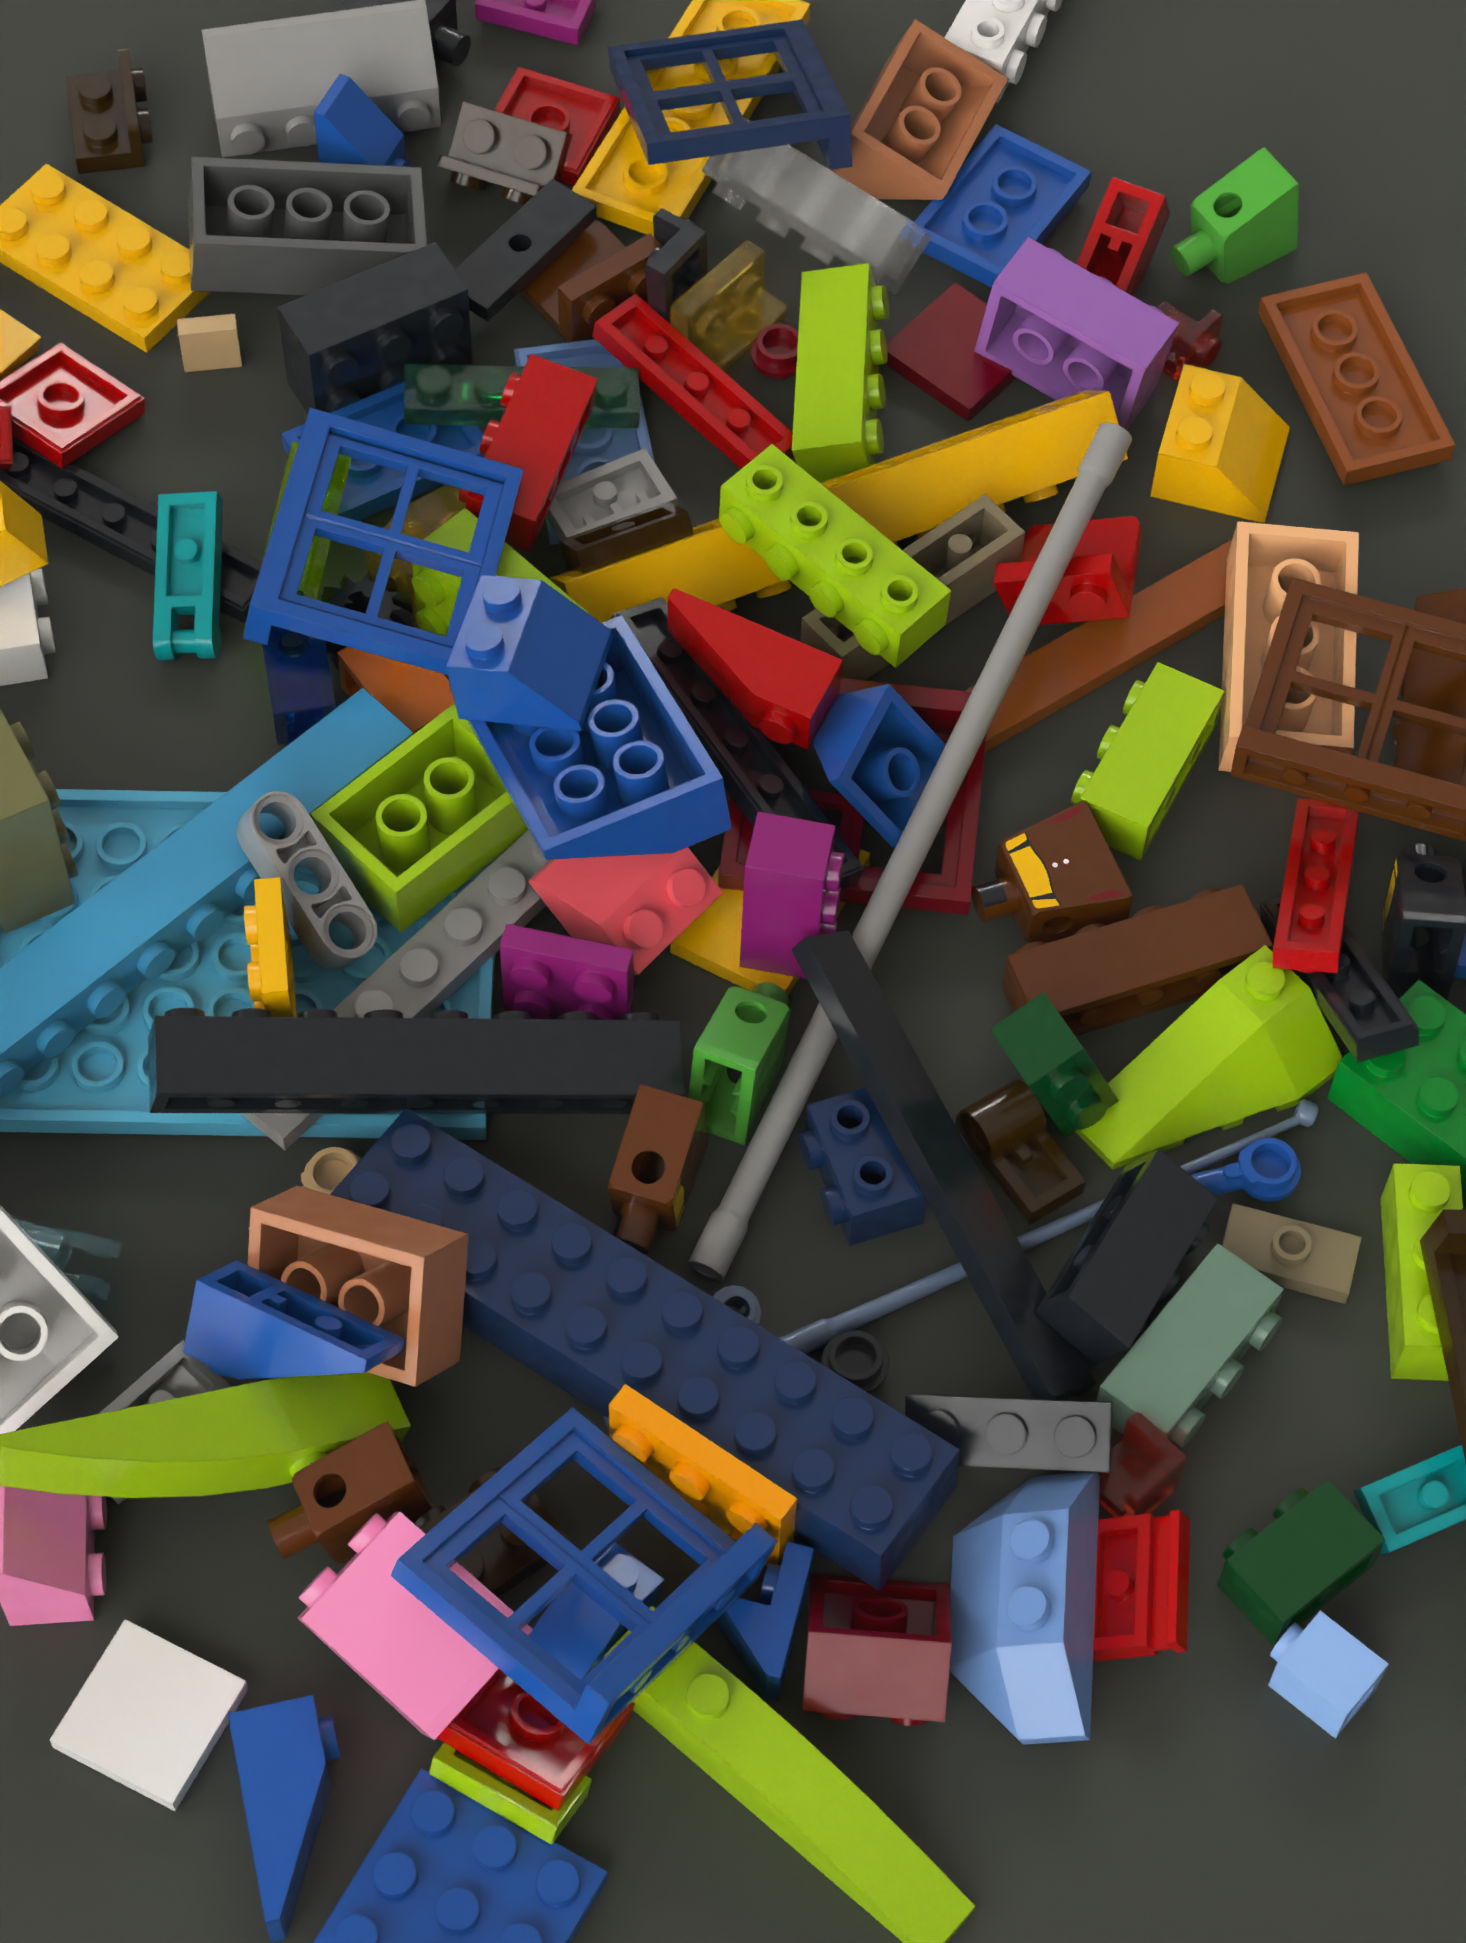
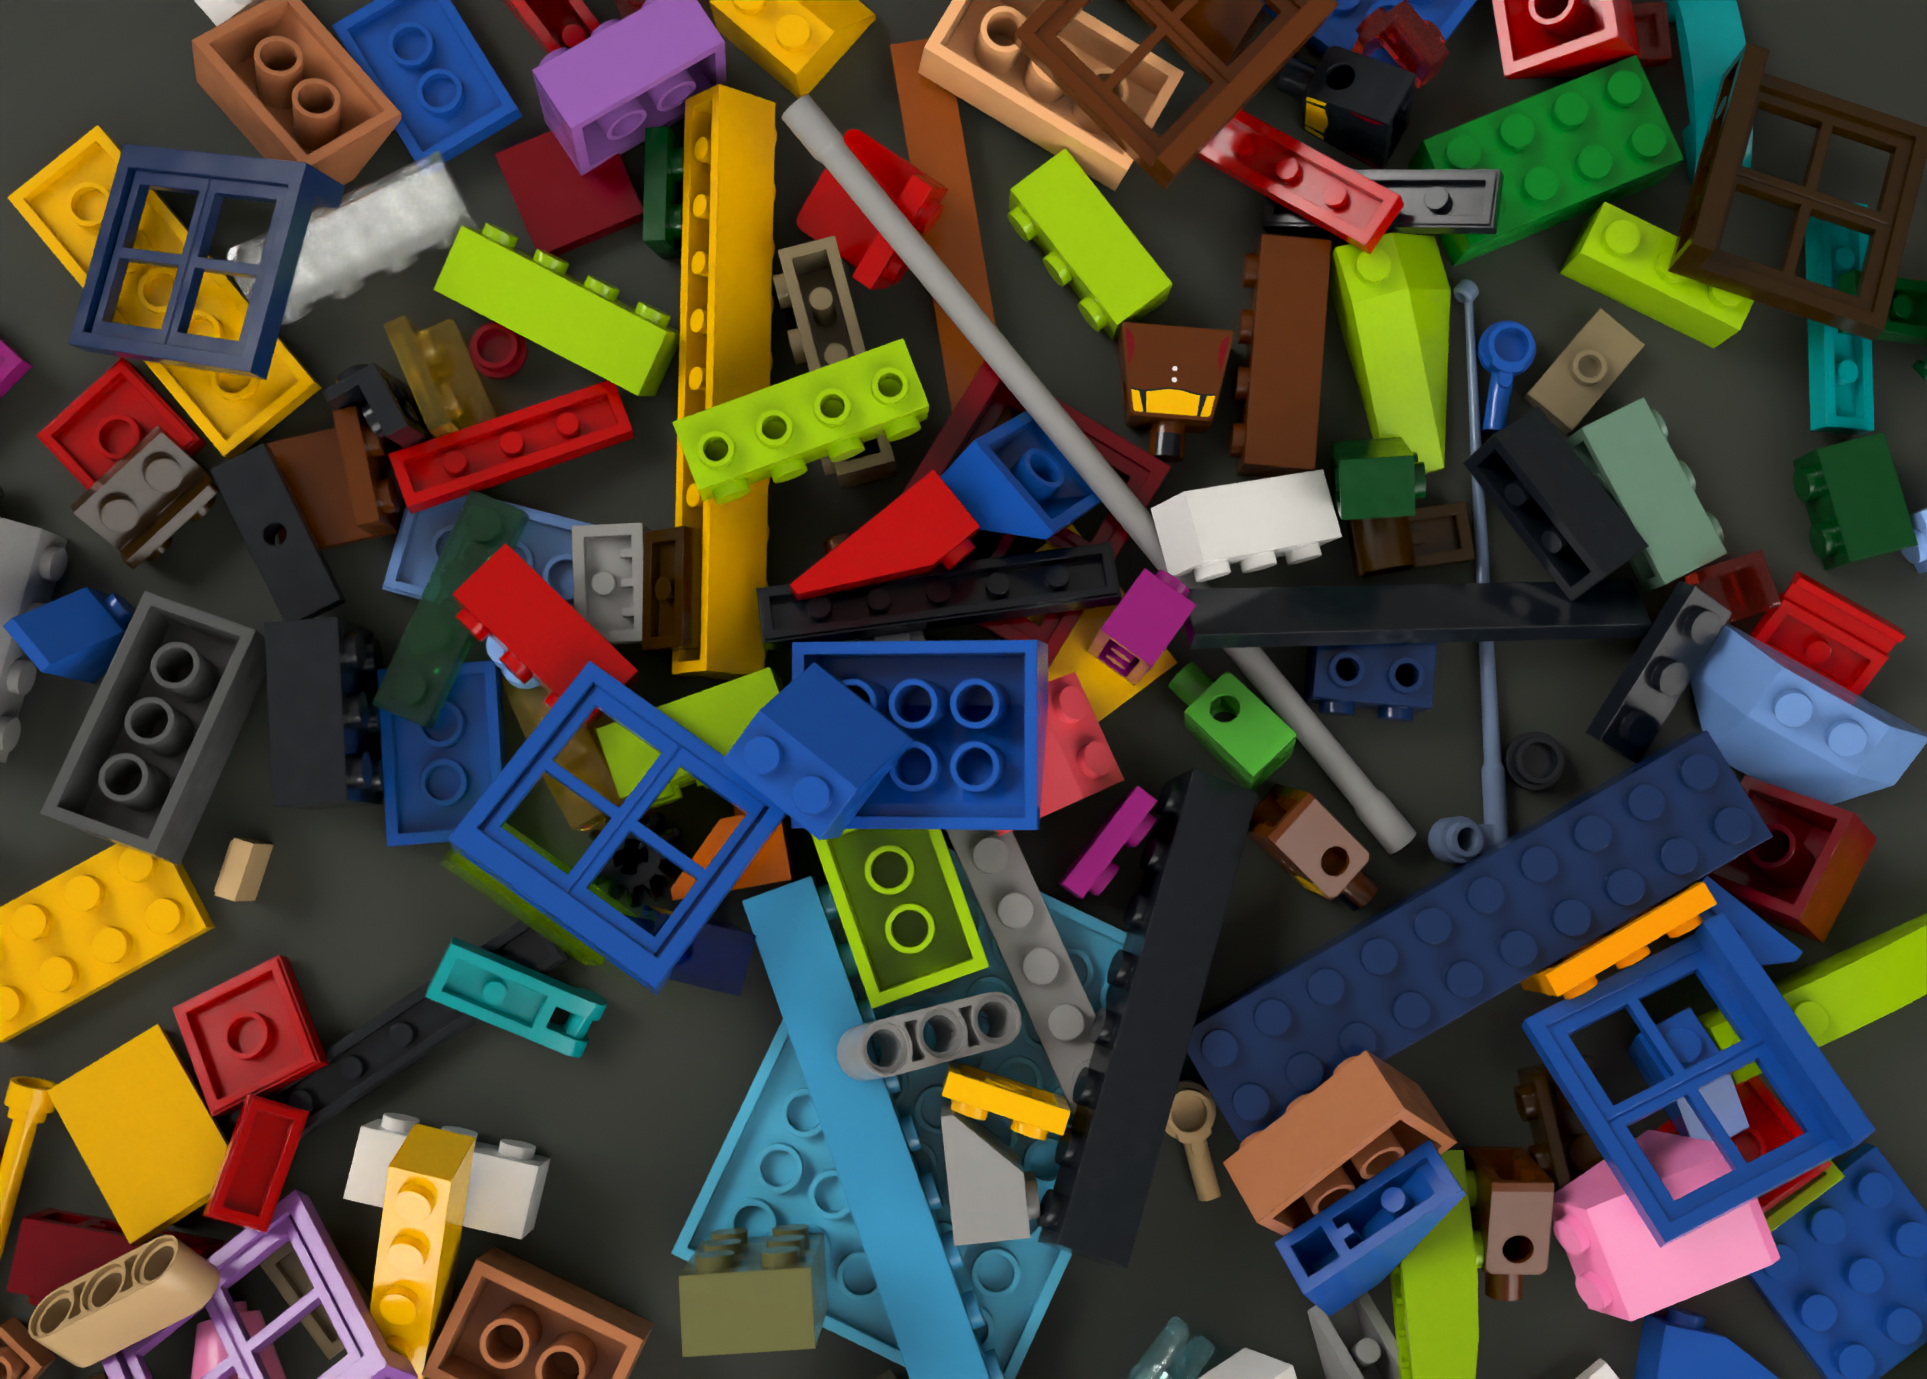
camera: 65 degrees left, 25 degrees up
none -> dark green plate [643,126,684,258]
none -> light grey slope [941,1102,1041,1246]
none -> white brick [1150,469,1342,582]

